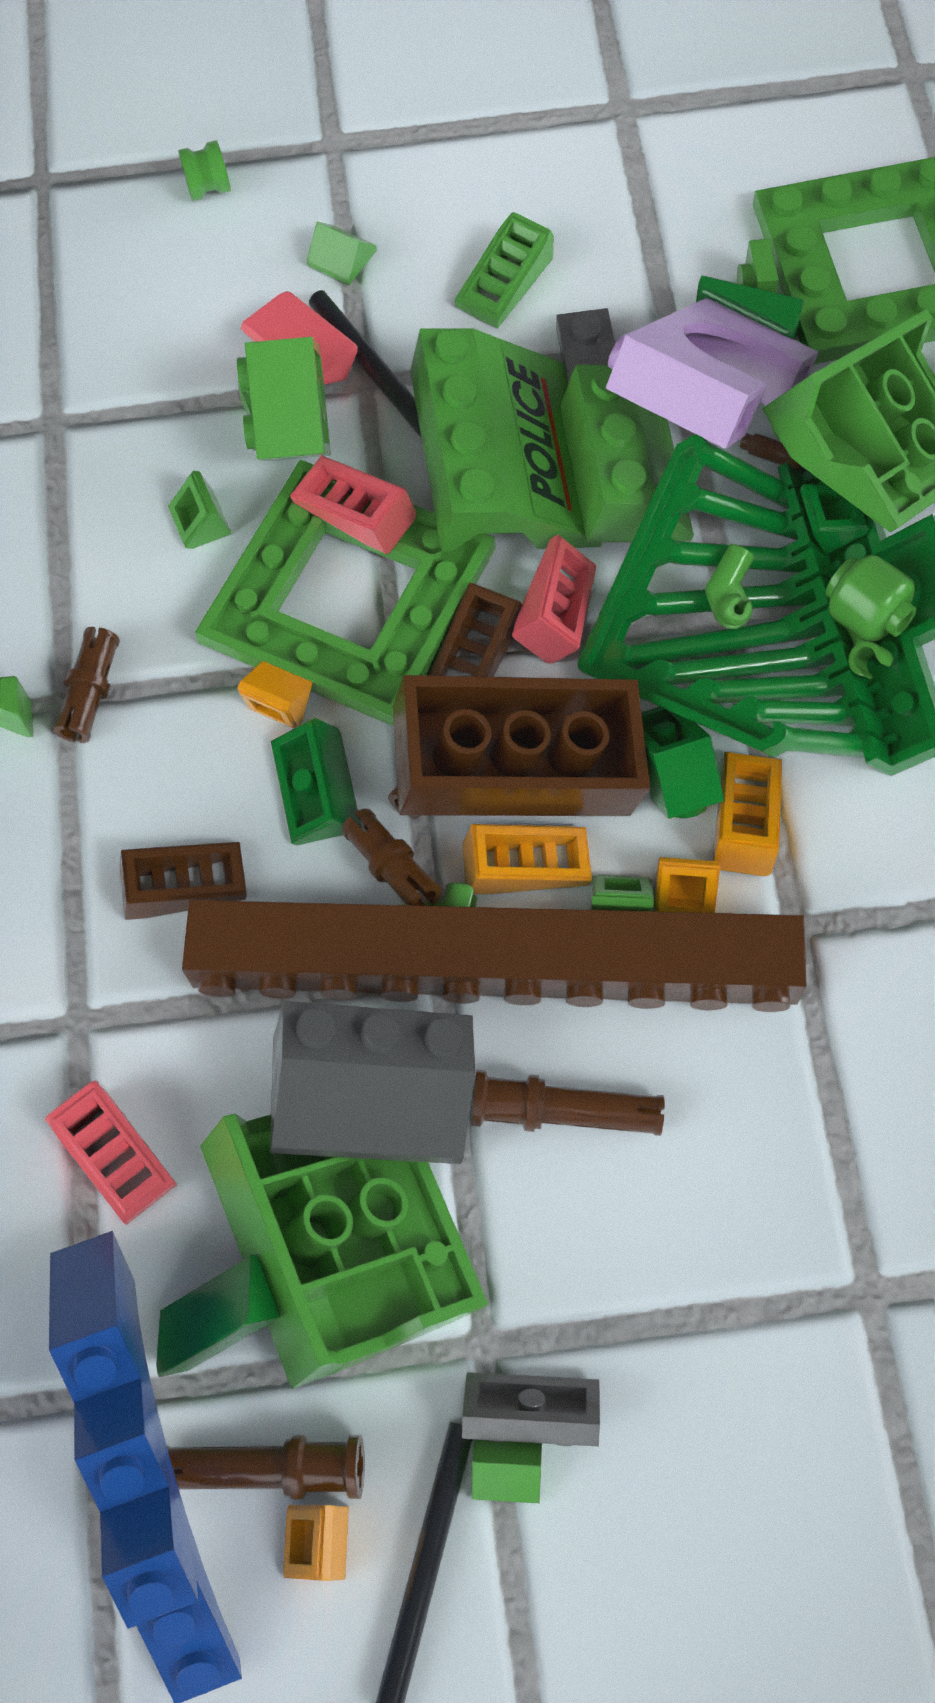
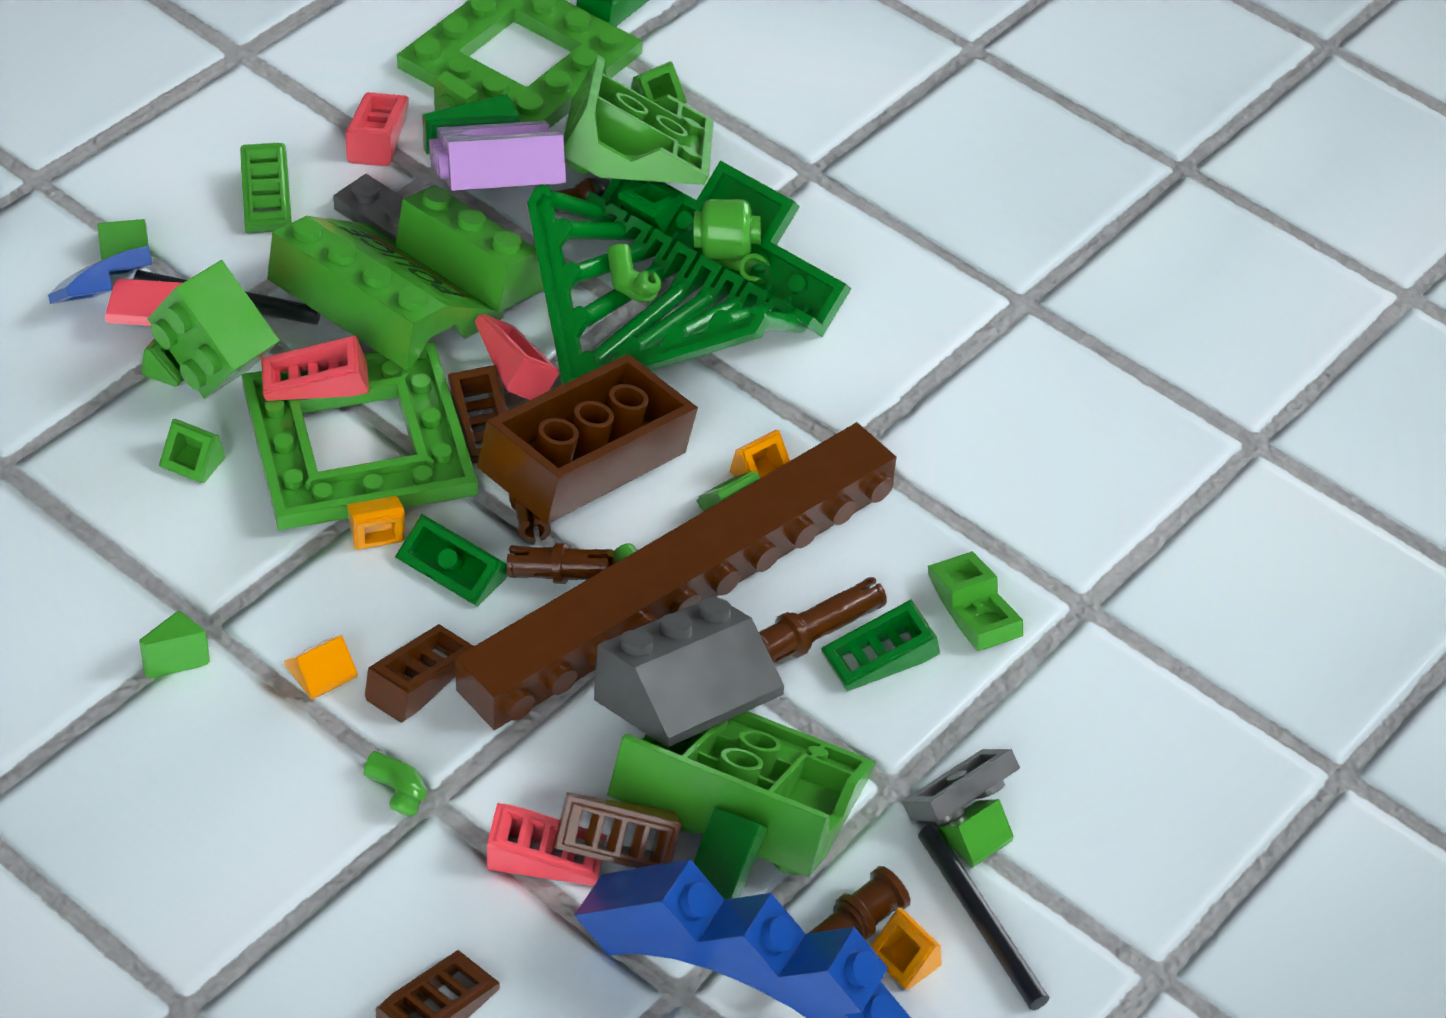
camera: 50 degrees left, 20 degrees down
reddish brown pin [53,627,120,743] -> none
light orange slope [462,824,592,894] -> none
green slope [641,707,724,819] -> none
light orange slope [713,752,782,876] -> none
none -> blue slope [48,246,153,304]
none -> light orange slope [284,635,358,700]
none -> coral slope [346,92,409,166]
none -> bright green arm [363,751,427,817]
none -> reddish brown slope [554,792,681,868]
none -> green slope [821,599,940,692]
none -> bright green slope [928,551,1023,651]

